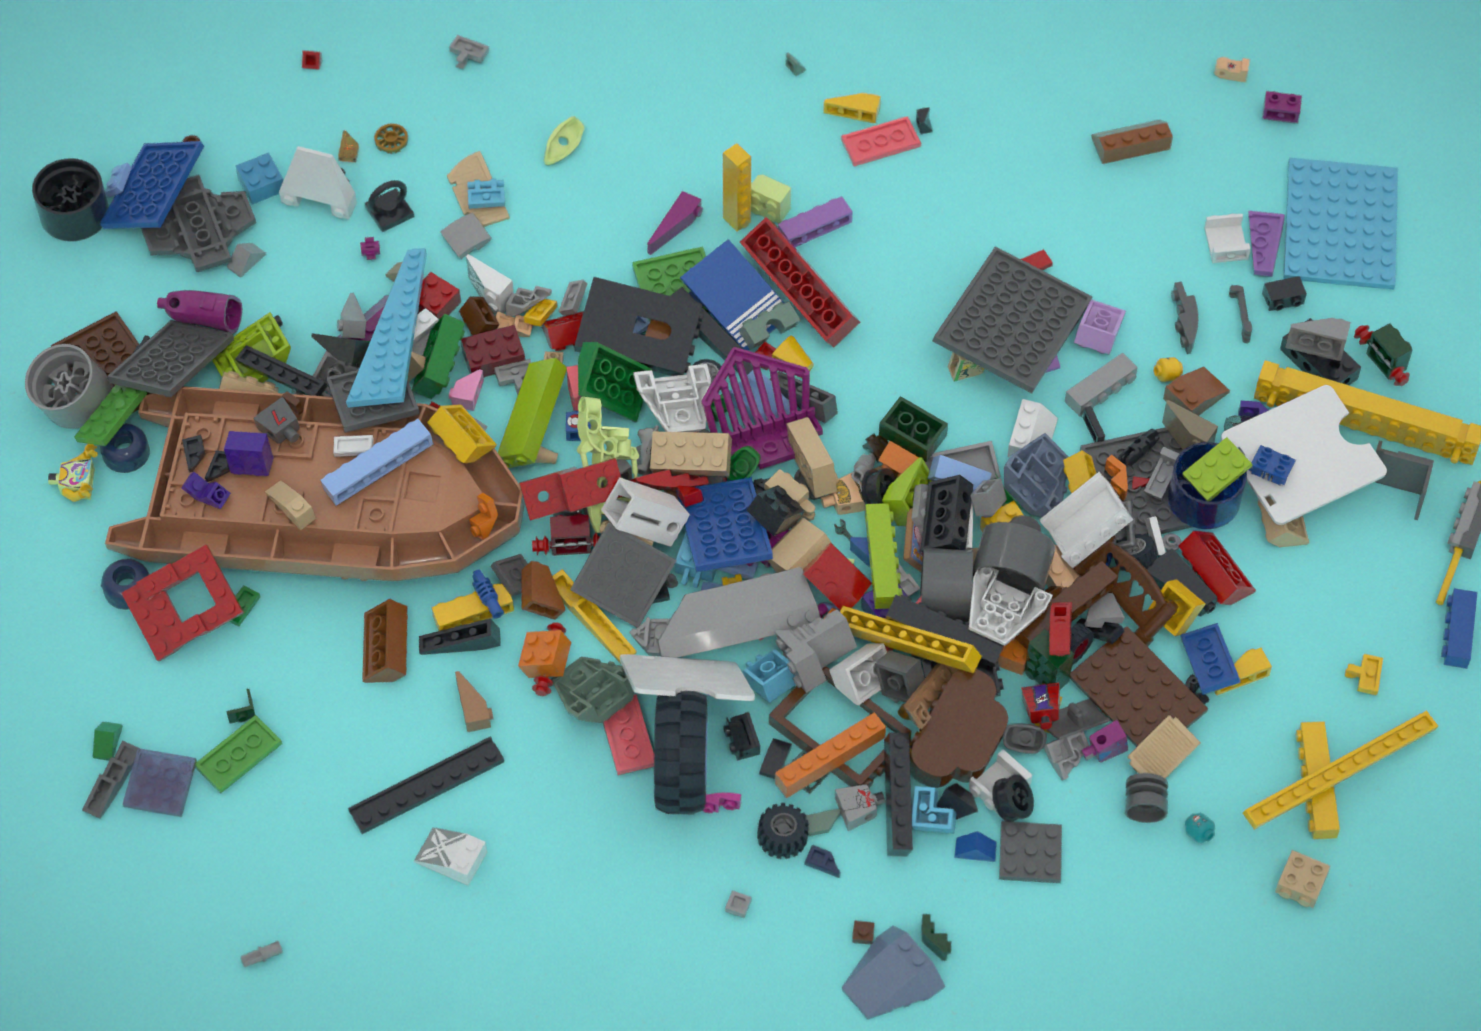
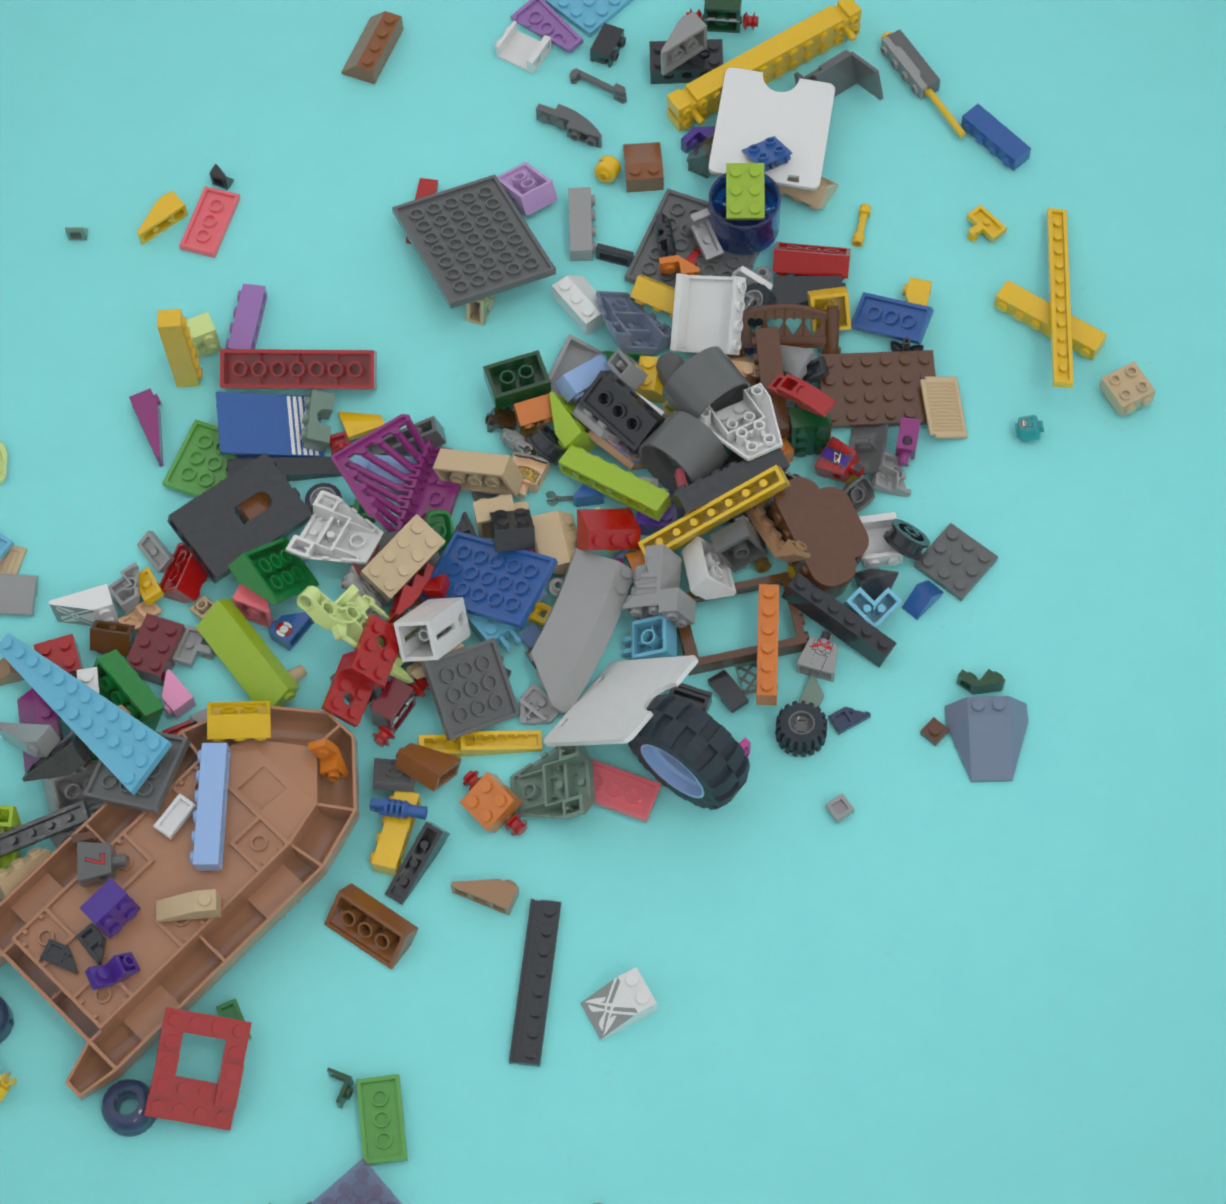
camera: 50 degrees left, 5 degrees up
dark grey wheel [1125,773,1168,823] -> none
dark tan slope [1162,400,1218,460] -> none
none -> yellow bar [852,204,871,247]

